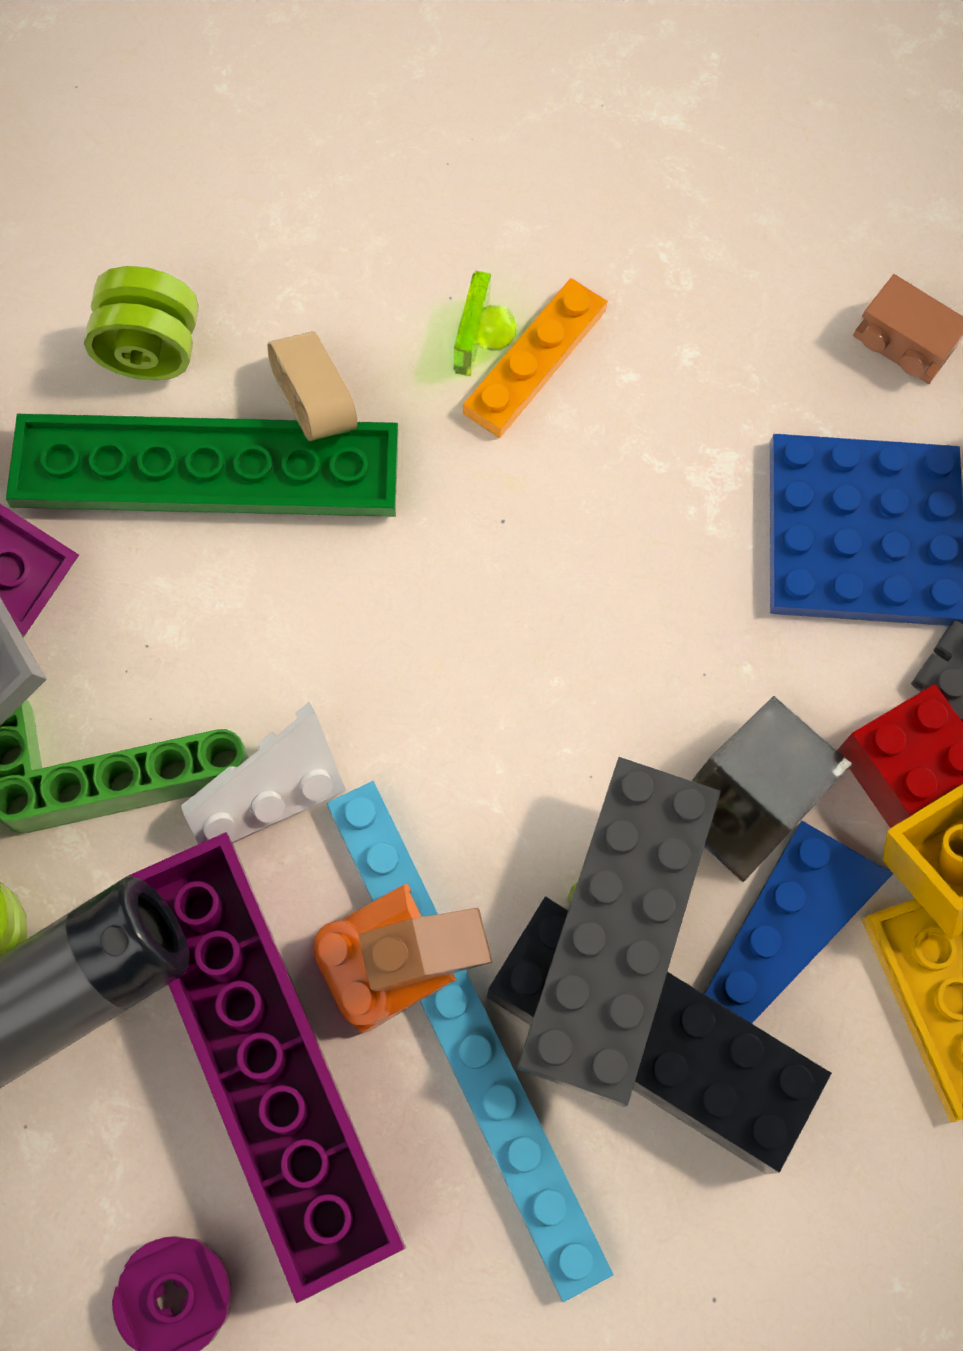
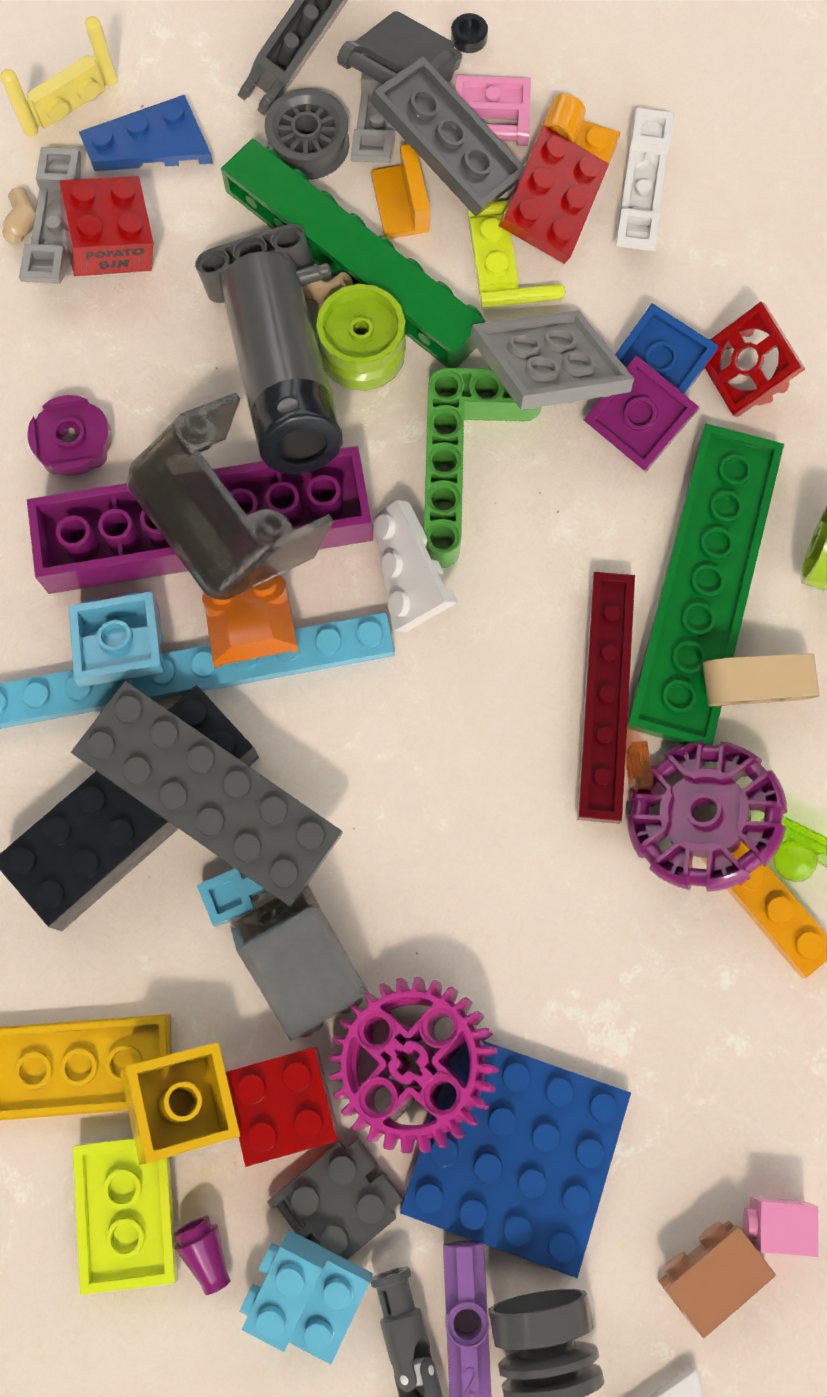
camera: 110 degrees right, 5 degrees up
medium nougat slope [358,908,493,991] -> none
blue wing [704,820,894,1023] -> none
none -> medium azure plate [68,591,164,688]
none -> clear smoke windscreen [126,392,334,600]
none -> medium azure plate [197,869,268,927]
none -> dark pink gear [328,977,499,1153]
none -> dark red plate [577,572,635,824]
none -> clear orange tile [625,741,653,793]
none -> magenta plate [627,741,788,892]
none -> bright pink brick [742,1196,818,1257]

